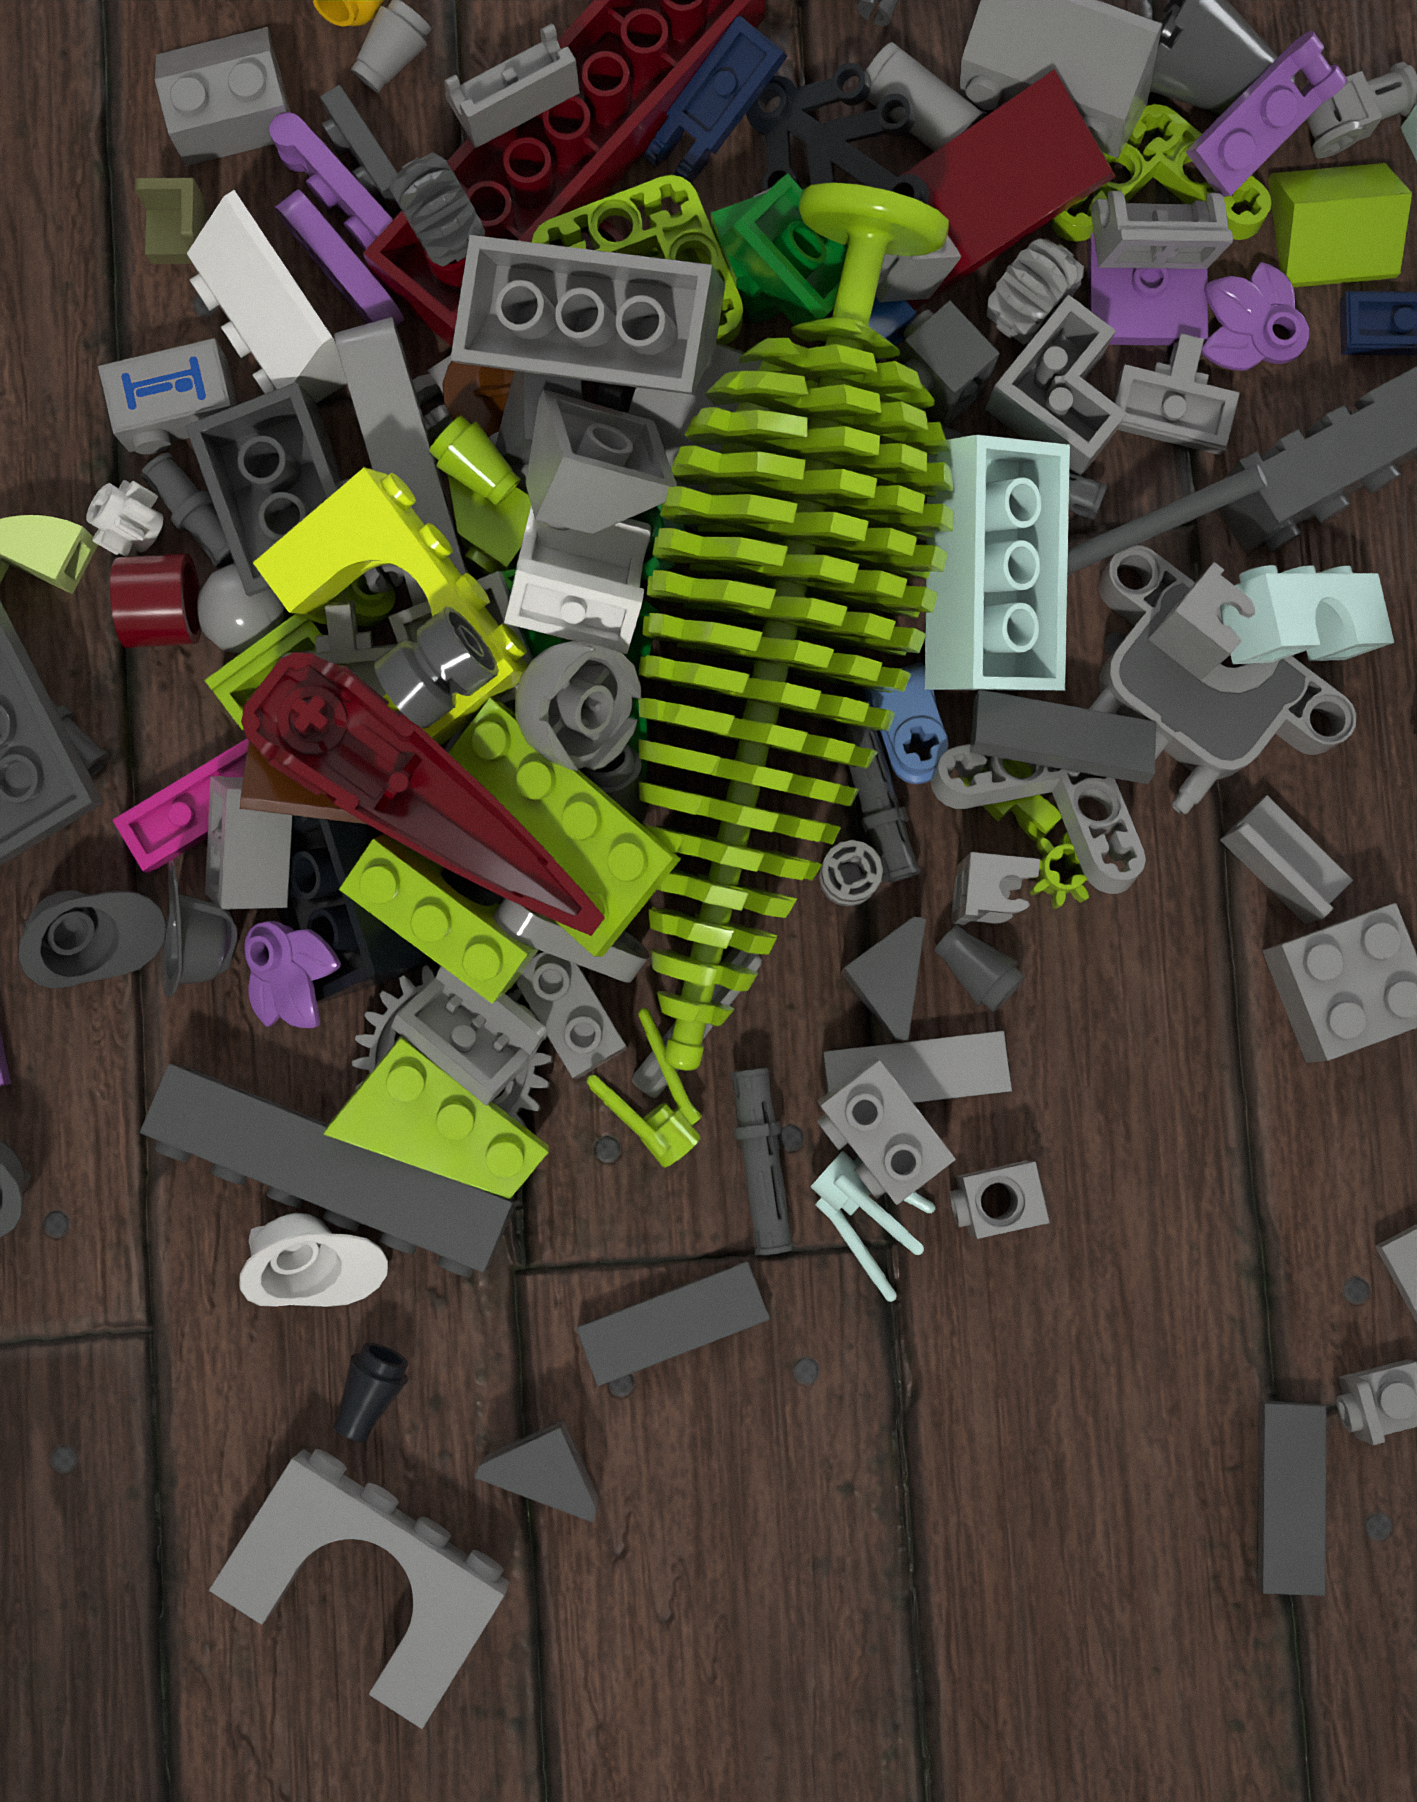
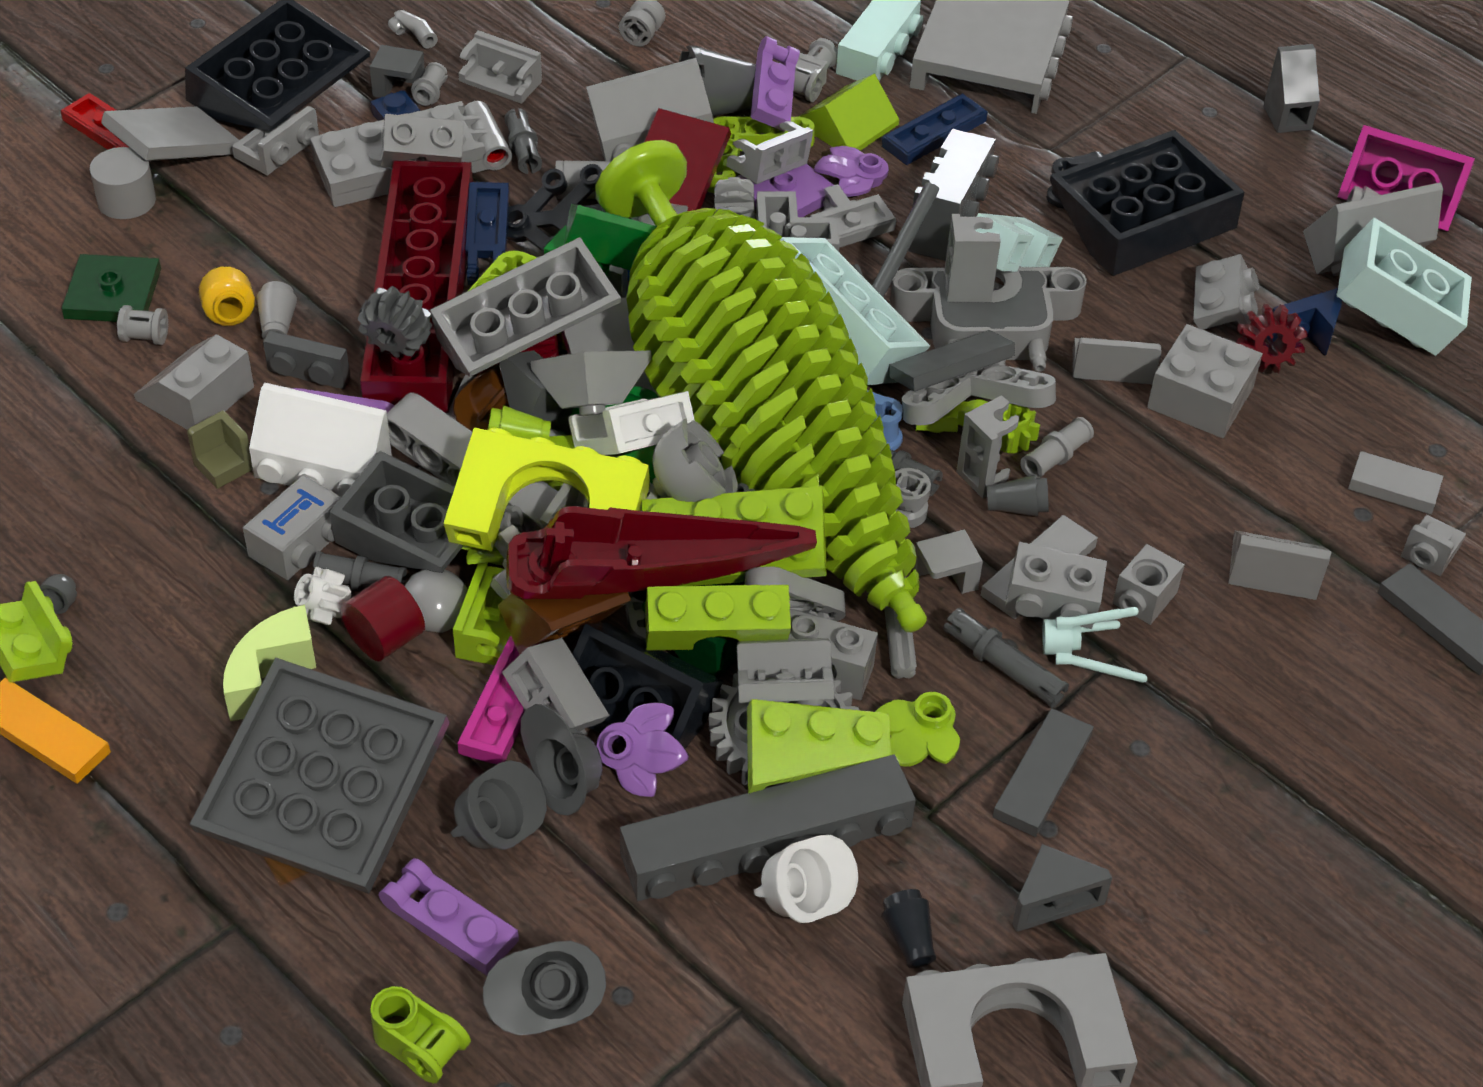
camera: 40 degrees left, 35 degrees down
medium lavender plate [269,112,393,251] -> none
dark grey wheel [374,607,499,728] -> none
light grey hinge [444,23,580,148] -> none
lime plant [587,1008,702,1168] -> none
dark grey slope [840,916,926,1042] -> none
none -> lime plate [875,692,960,767]
none -> light grey panel [913,529,983,594]
none -> light grey pin [1021,417,1094,478]
none -> light grey slope [1228,530,1331,600]

